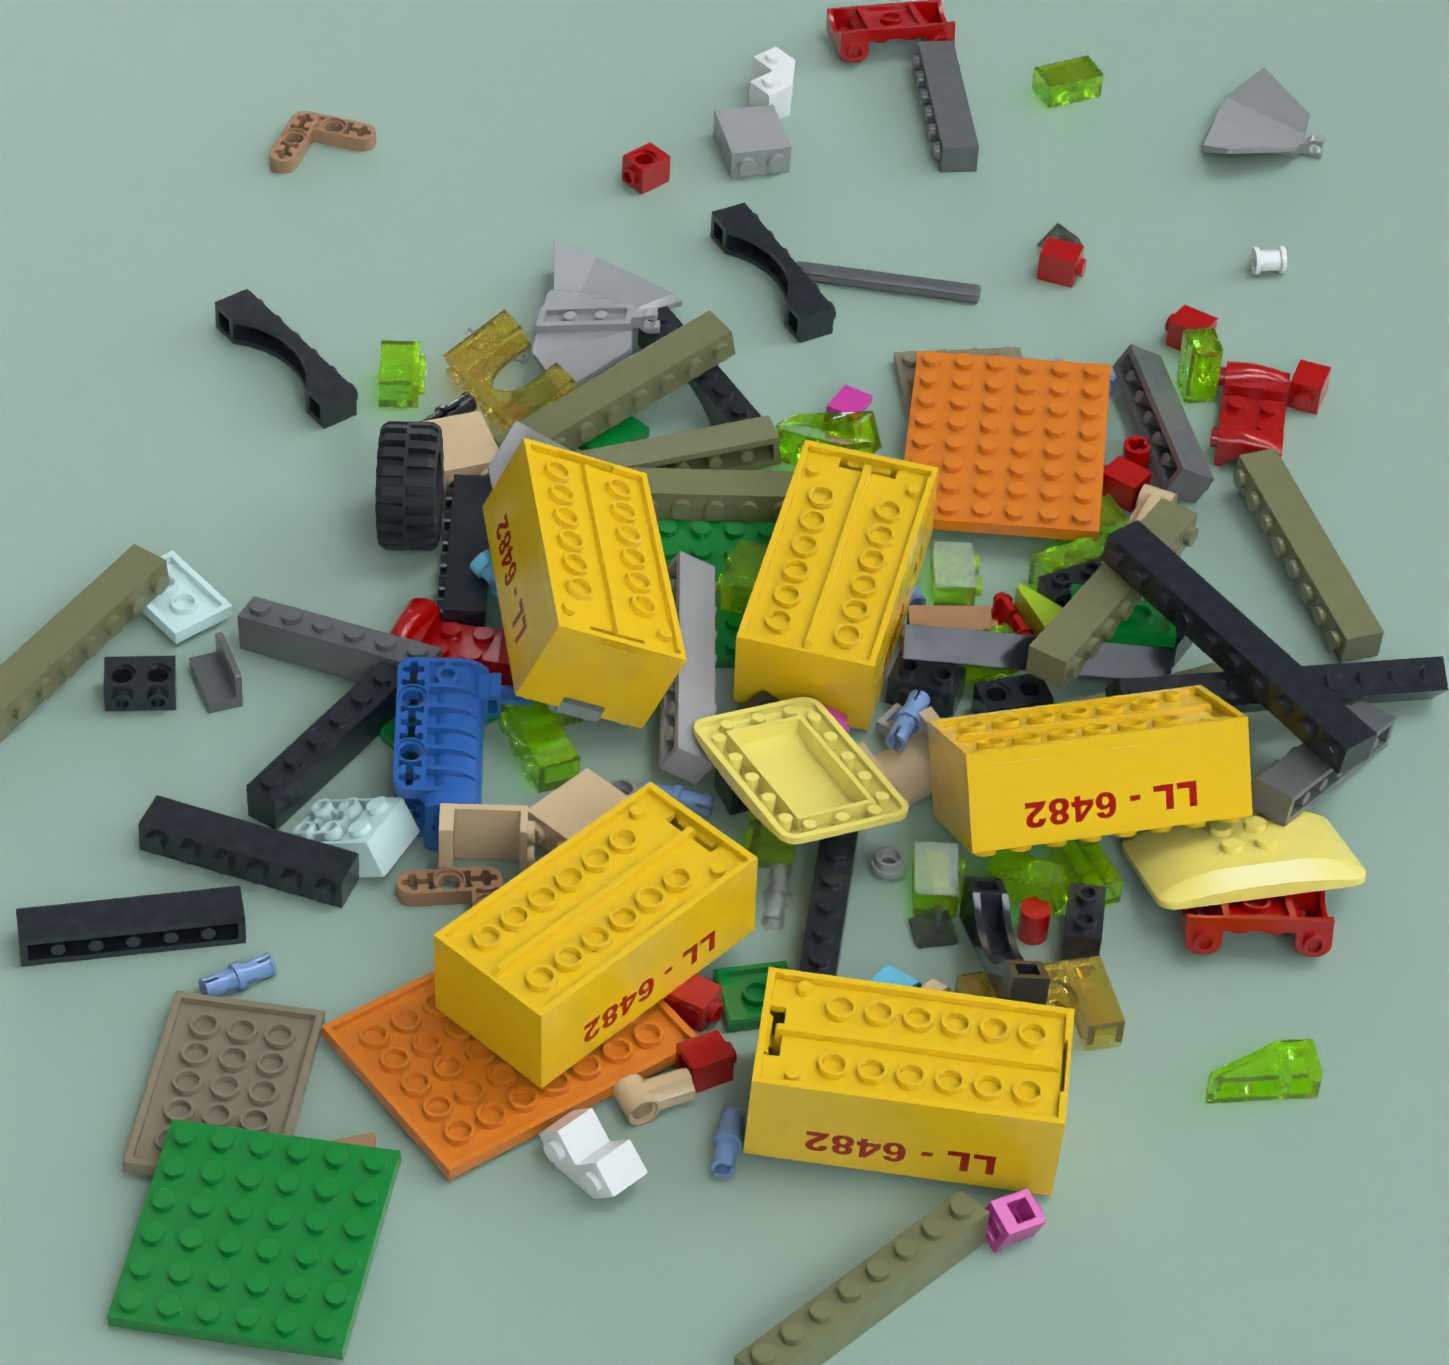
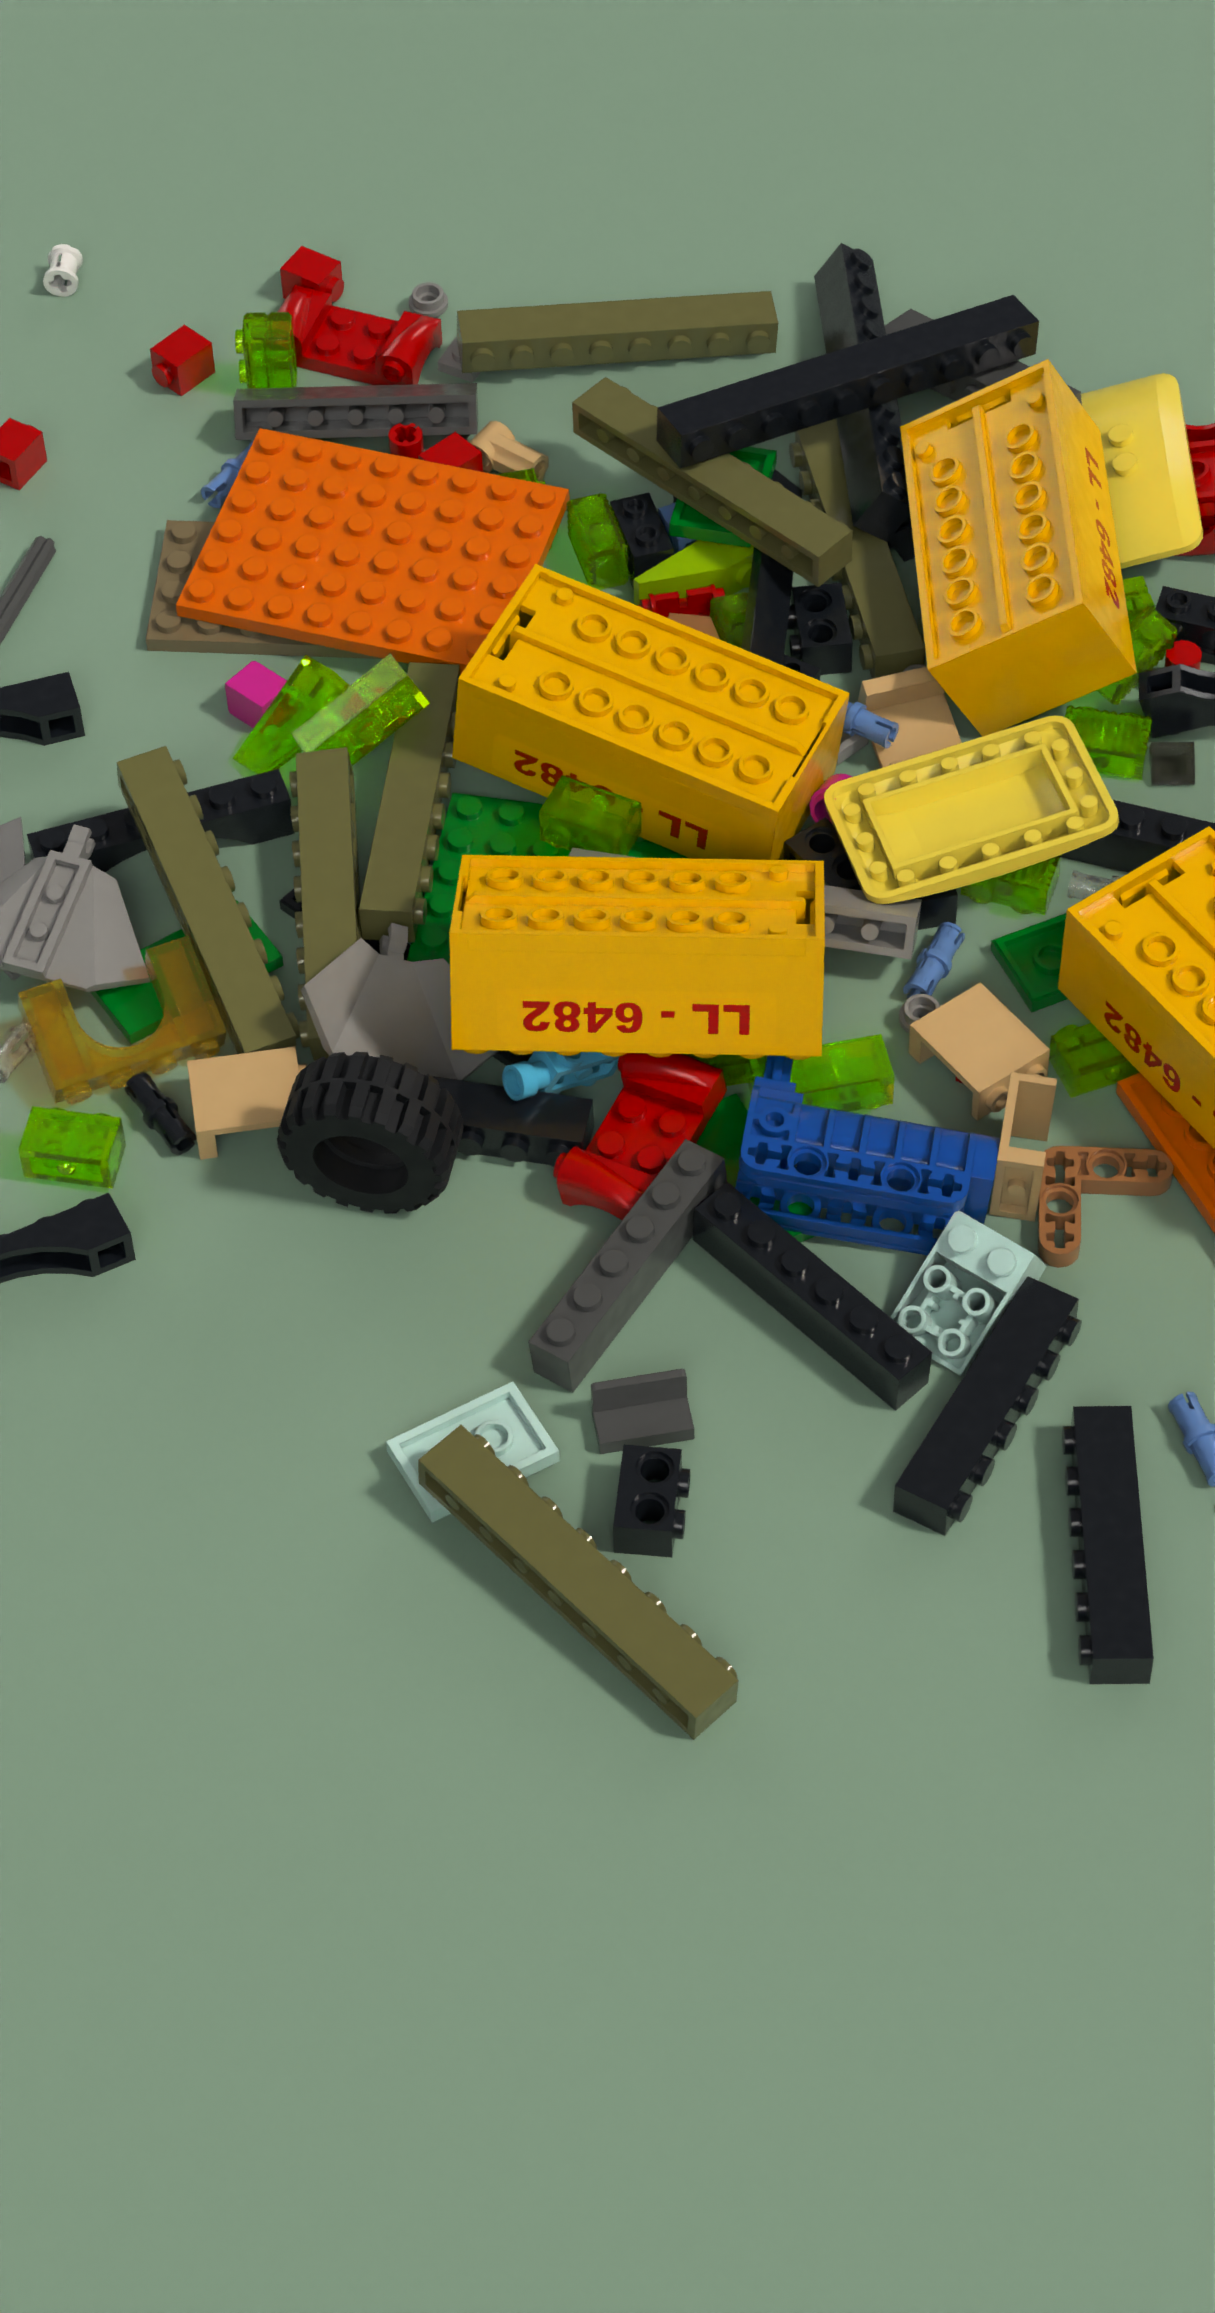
camera: 75 degrees left, 10 degrees up
none -> light grey plate [409,282,448,318]

